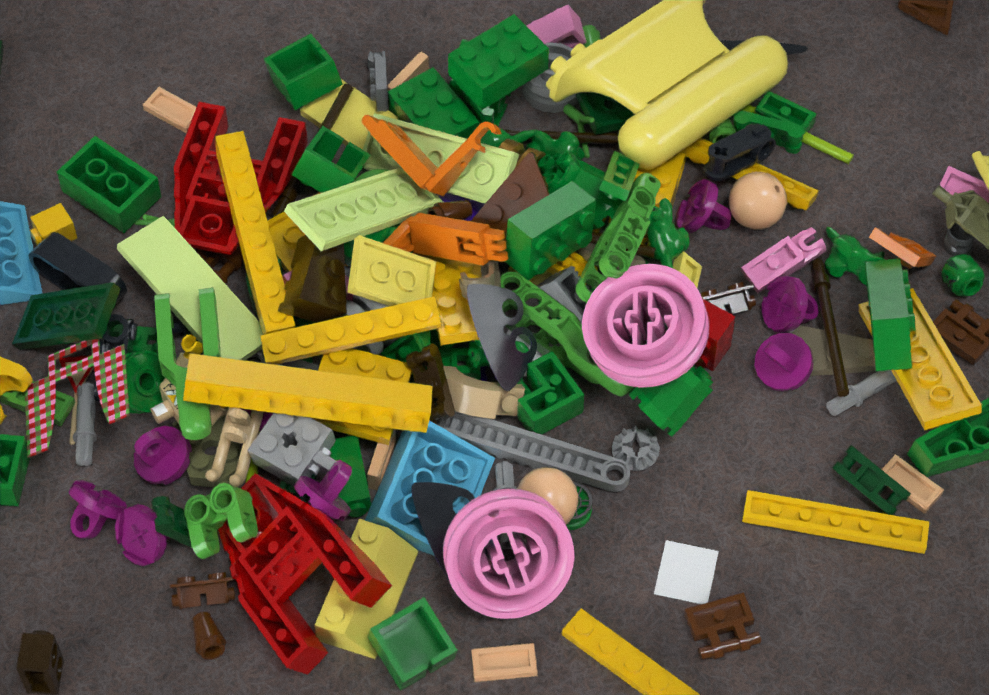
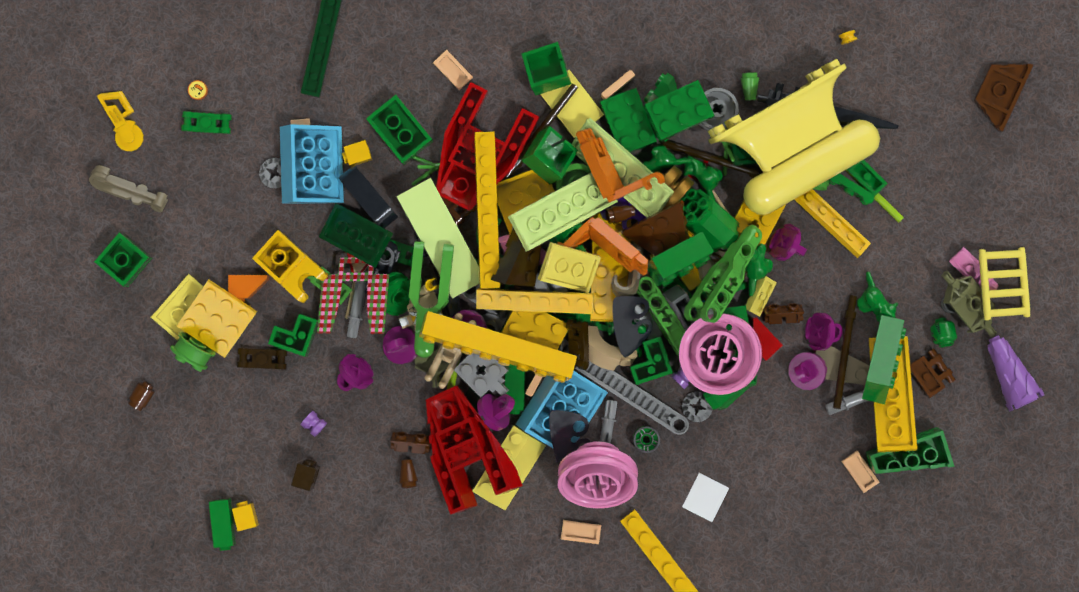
camera: 10 degrees right, 30 degrees up
magenta tile [115,504,170,566] -> none
dark green plate [151,496,192,548] -> none
bright green piece [184,483,258,559] -> none
dark grey hinge [368,51,388,112] -> none
green piece [368,597,458,691] -> none
light nougat piece [517,467,578,524] -> none
bright pink brick [526,5,587,48] -> none
green plate [599,151,640,201] -> none
reddish brown plate [684,592,761,660] -> none
black piece [703,123,776,181] -> none
light nougat piece [729,172,787,230] -> none
bright pink plate [741,227,827,293] -> none
yellow plate [742,490,930,554] -> none
dark green plate [832,445,911,515] -> none
orange wing [869,227,936,269] -> none
none -> medium lavender wheel [300,411,327,437]
none -> medium lavender wheel [671,366,689,389]

